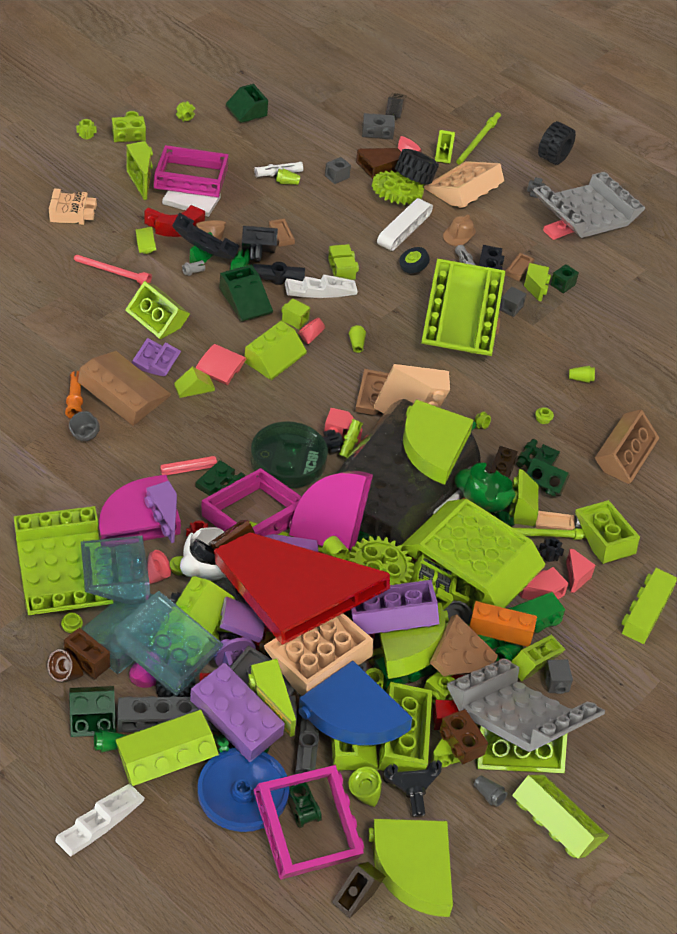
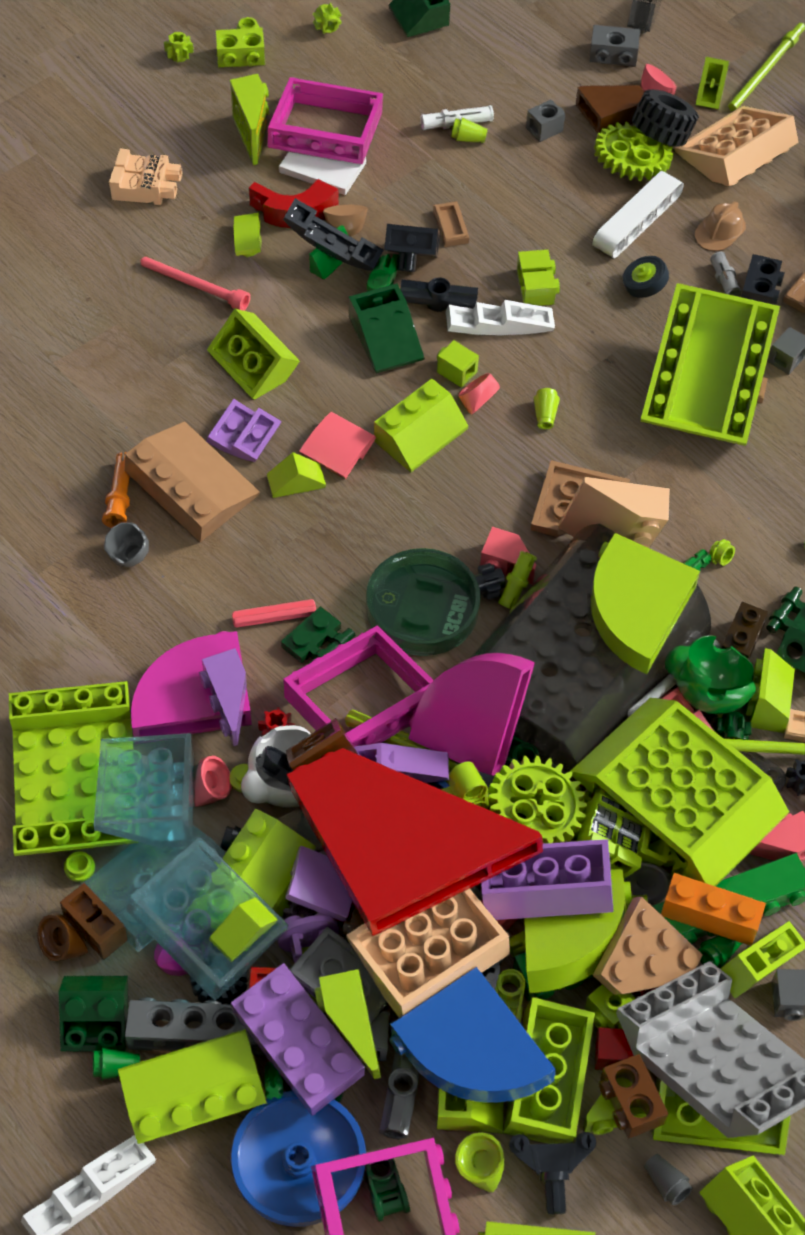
camera: 10 degrees right, 10 degrees up
light grey pin [182,260,205,276] -> none
none -> lime slope [209,897,278,962]

